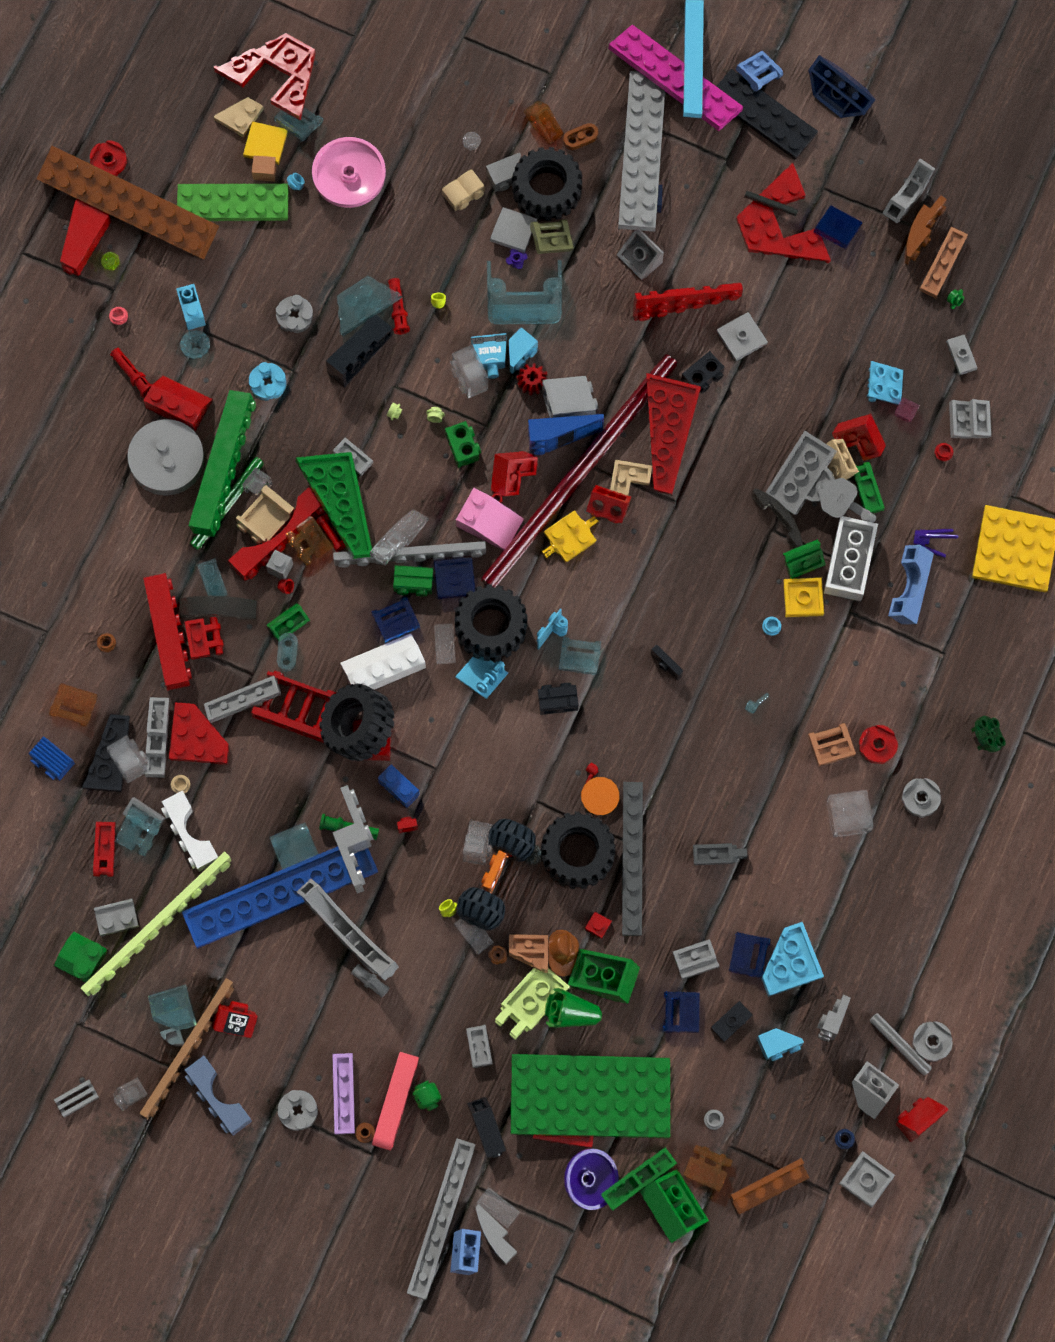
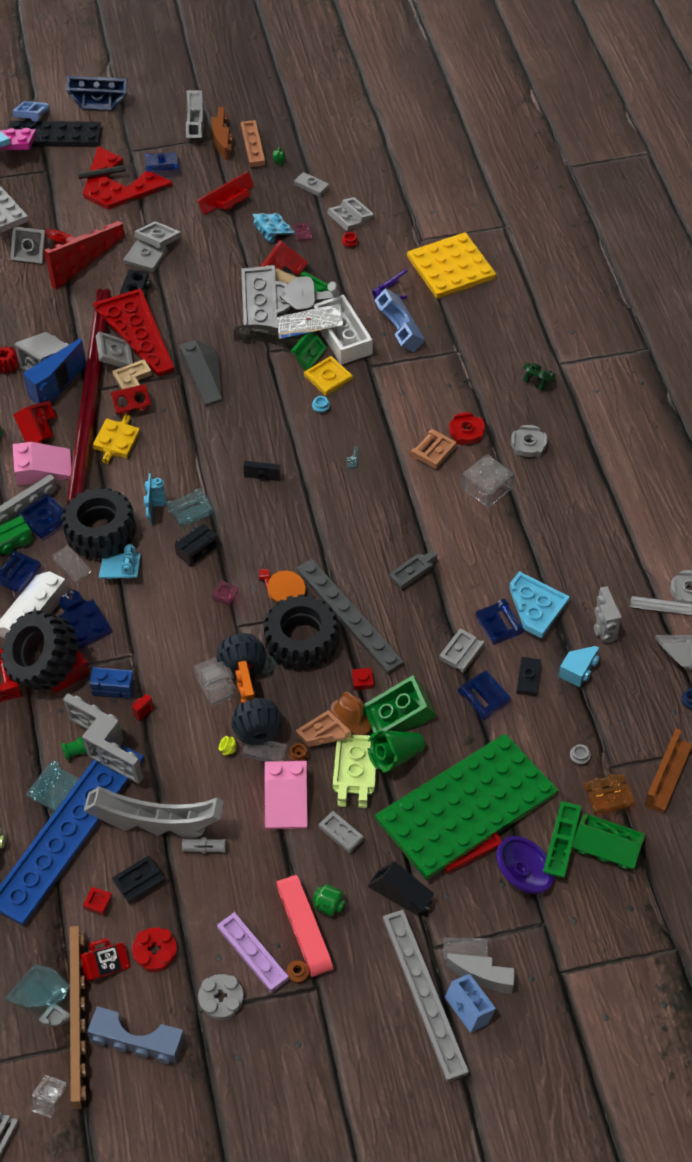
camera: 35 degrees left, 20 degrees down
none -> red dish [46,229,75,245]
none -> clear blue plate [58,590,112,649]
none -> red plate [83,887,113,916]
none -> light grey plate [96,332,133,368]
none -> black plate [112,855,166,905]
none -> red plate [132,927,177,973]
none -> light grey plate [134,221,181,248]
none -> dark grey wedge [179,340,222,406]
none -> red bracket [198,172,254,214]
none -> clear pink plate [212,580,238,606]
none -> bright pink slope [265,761,307,829]
none -> sticker [277,304,343,339]

